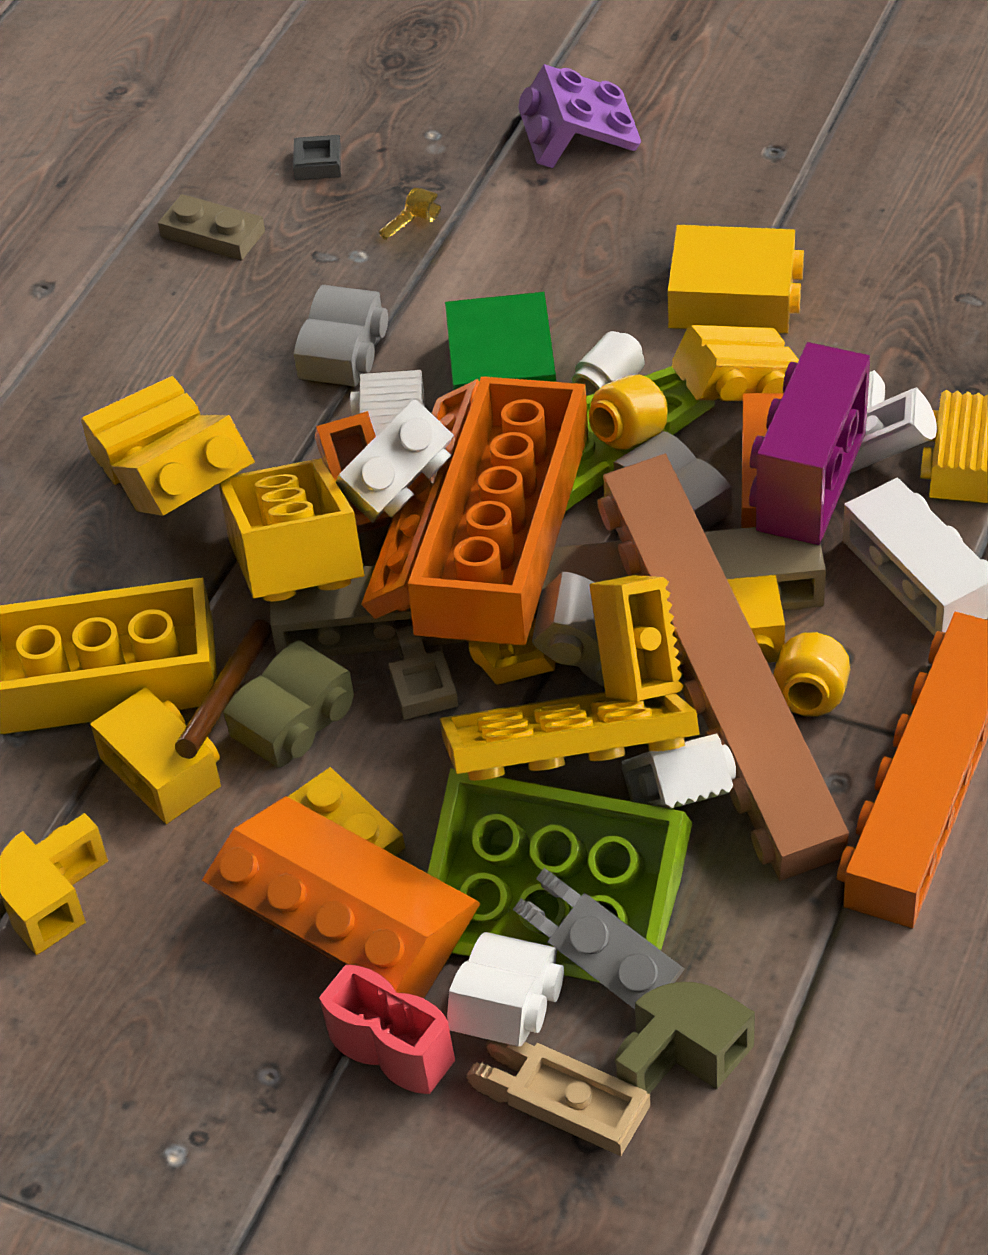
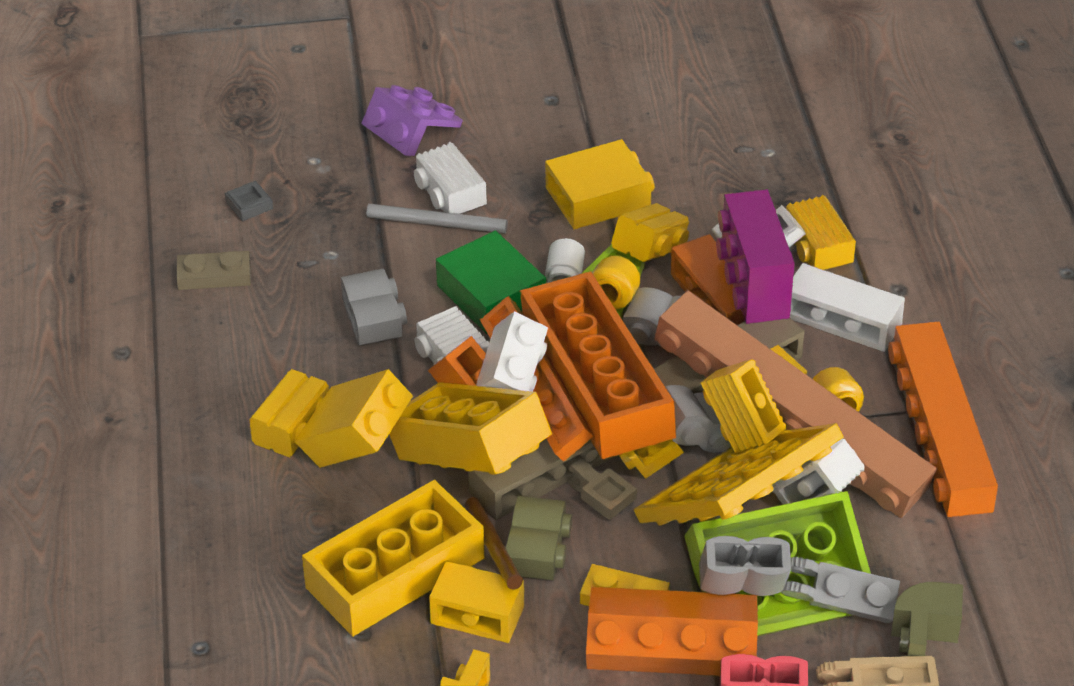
camera: 35 degrees left, 5 degrees down
clear yellow hand [379,188,441,240] -> none
white brick [447,932,564,1047] -> none
none -> light grey bar [366,204,508,234]
none -> white brick [414,142,487,214]
none -> light grey brick [699,536,791,596]

